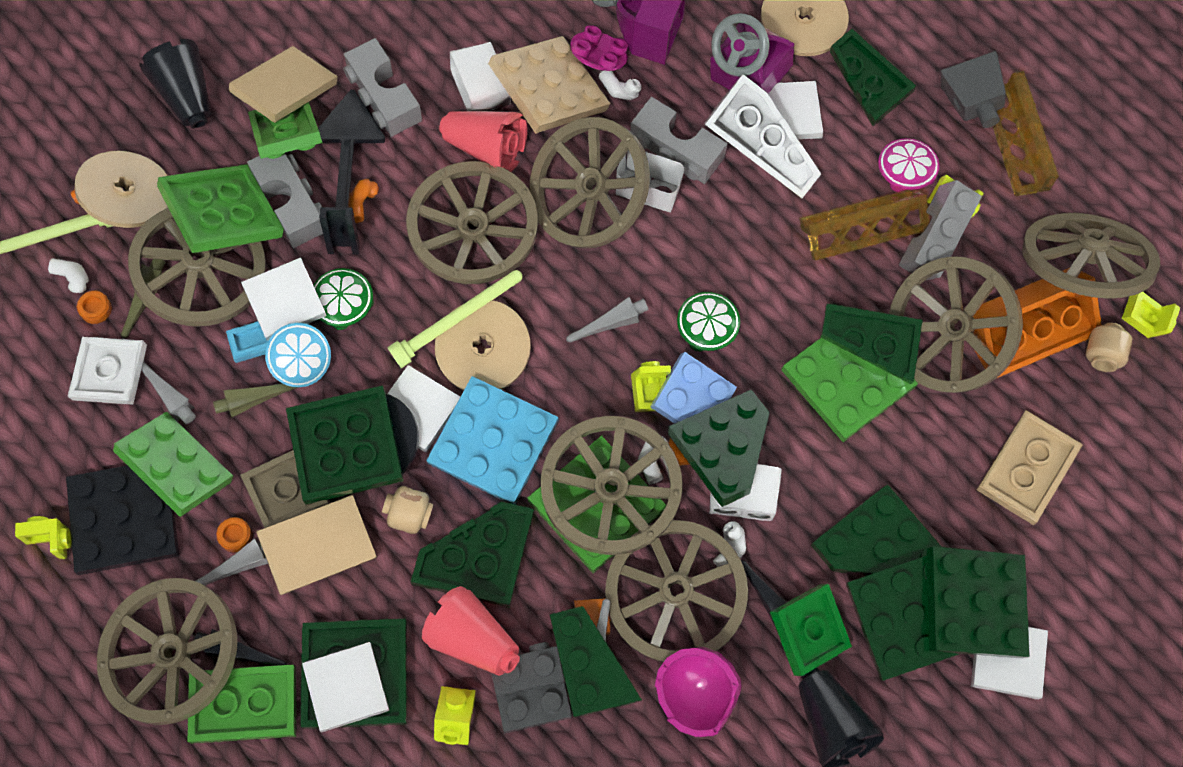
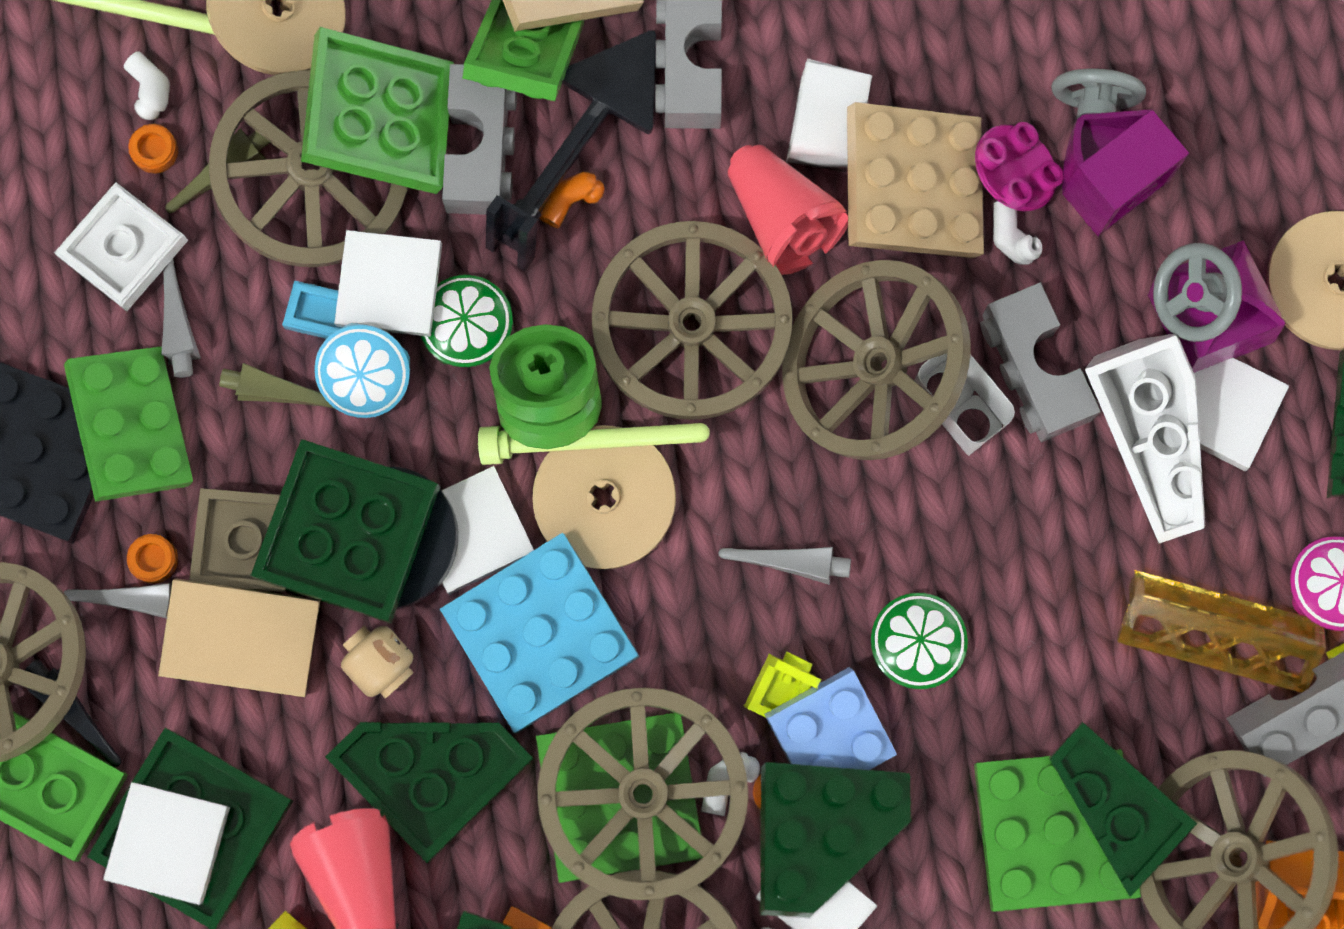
camera: 35 degrees right, 10 degrees up
none -> bright green wheel [489,324,602,450]

